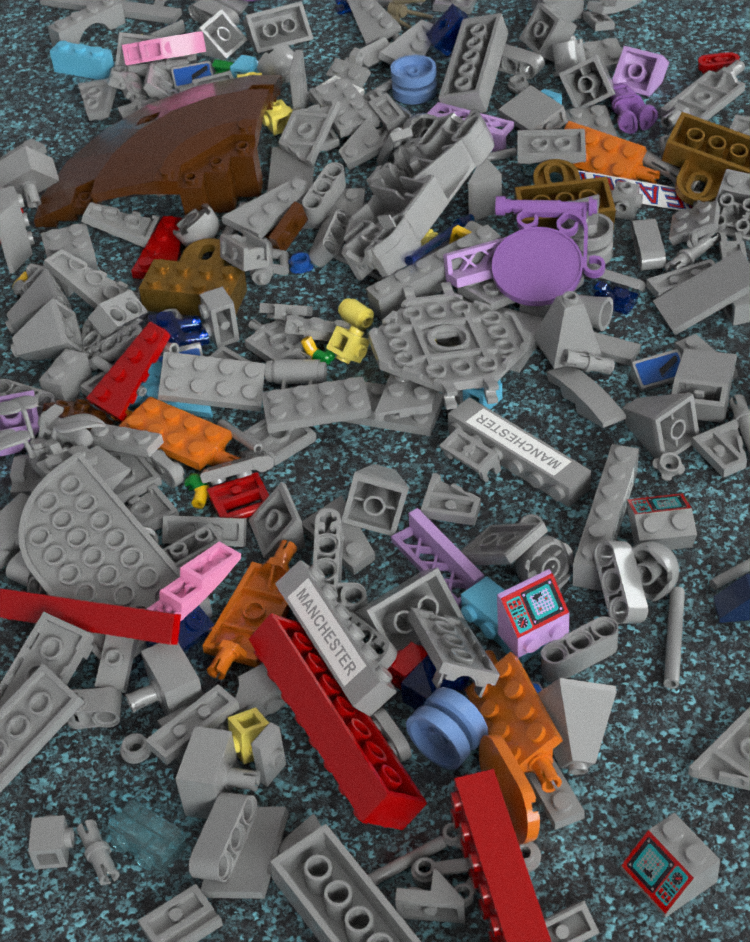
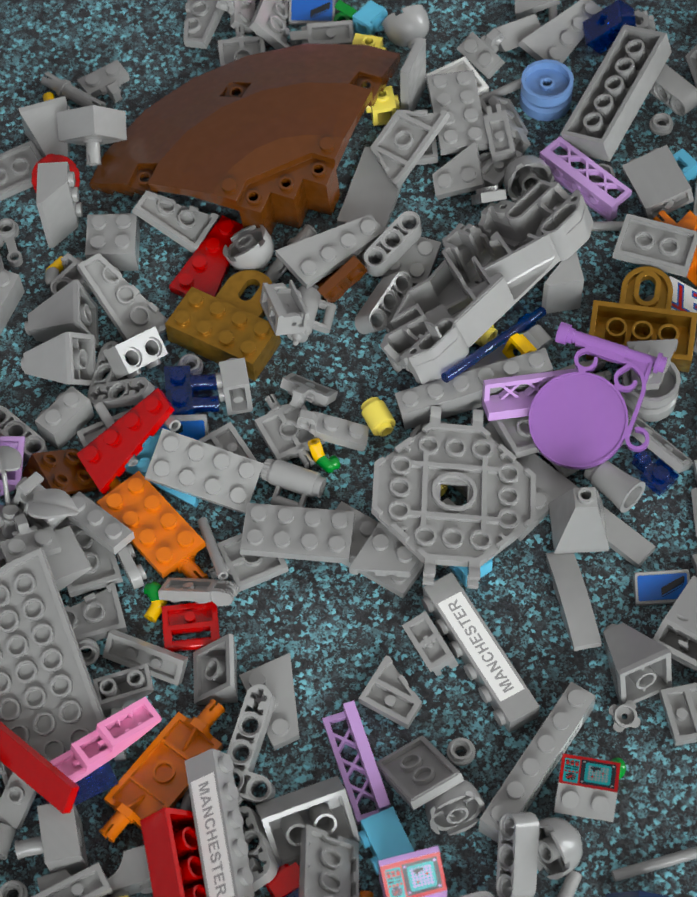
camera: 15 degrees right, 15 degrees up
blue plate [288,252,313,274] -> none
light yellow brick [326,326,370,364] -> none
light grey slope [341,464,409,536] -> none
light grey pin [561,349,615,375] -> none

